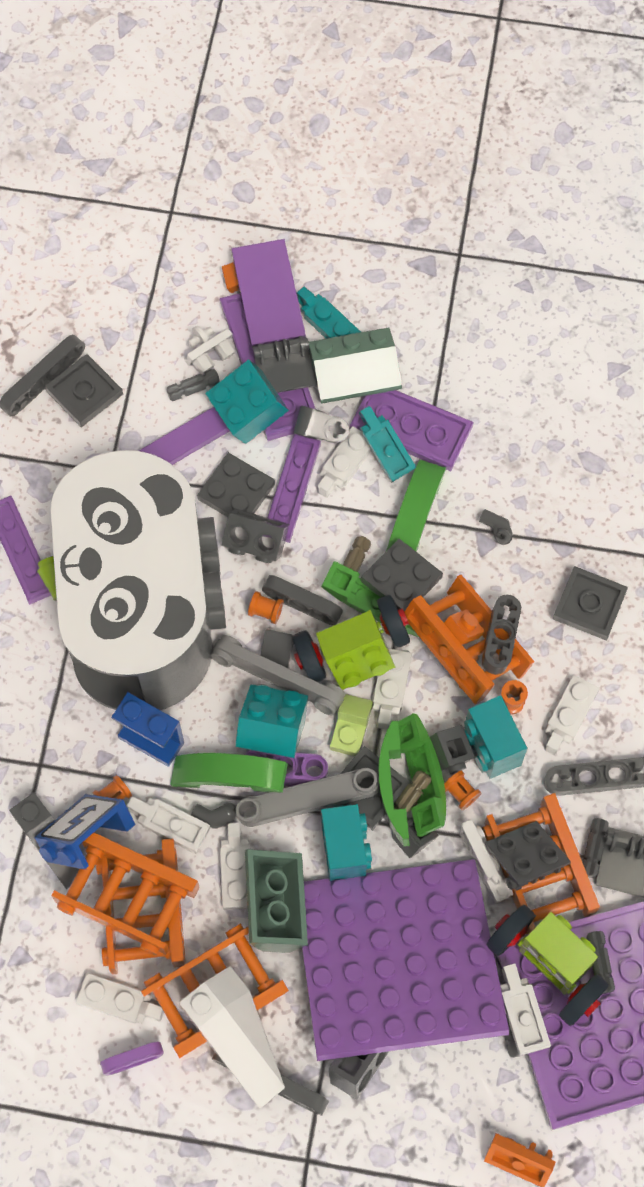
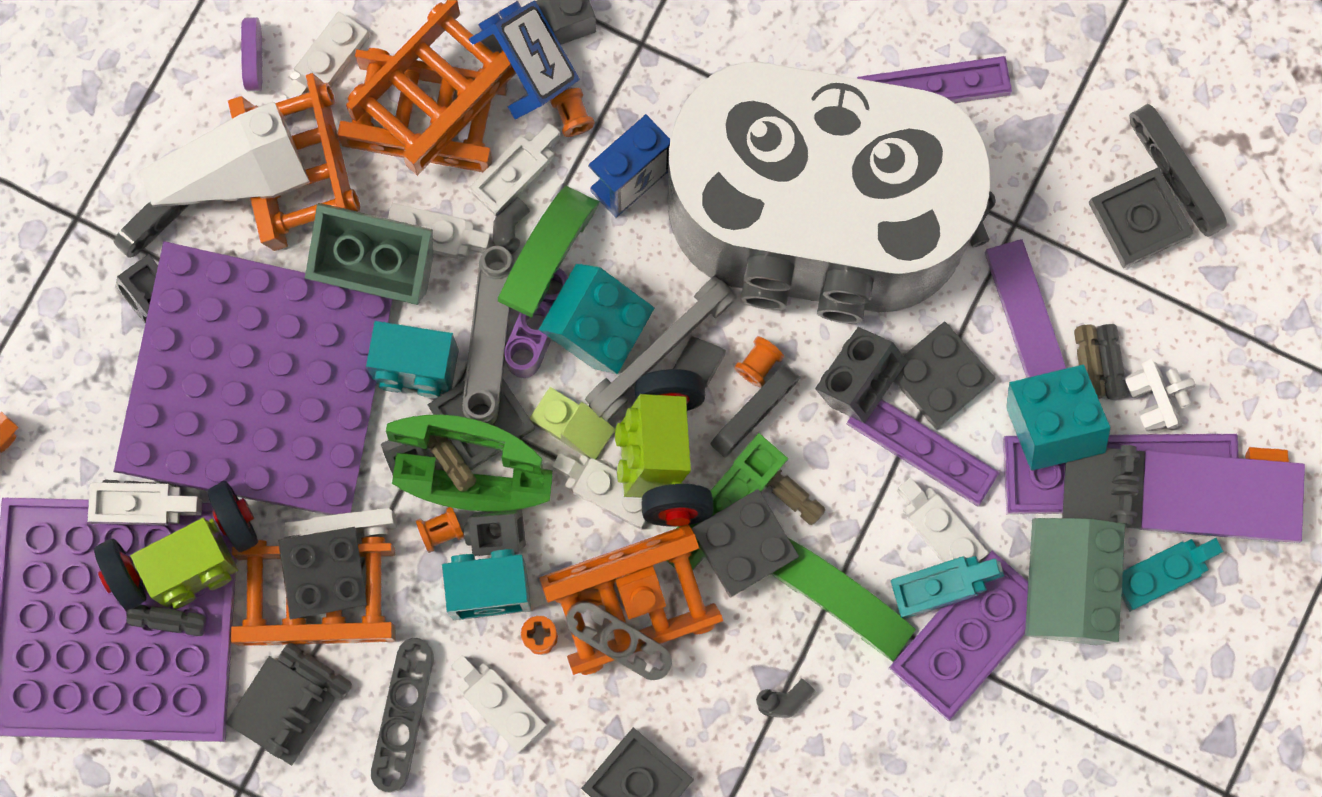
camera: 105 degrees right, 10 degrees up
piece [293,406,349,443] -> none
none -> dark tan axle [1074,324,1106,399]

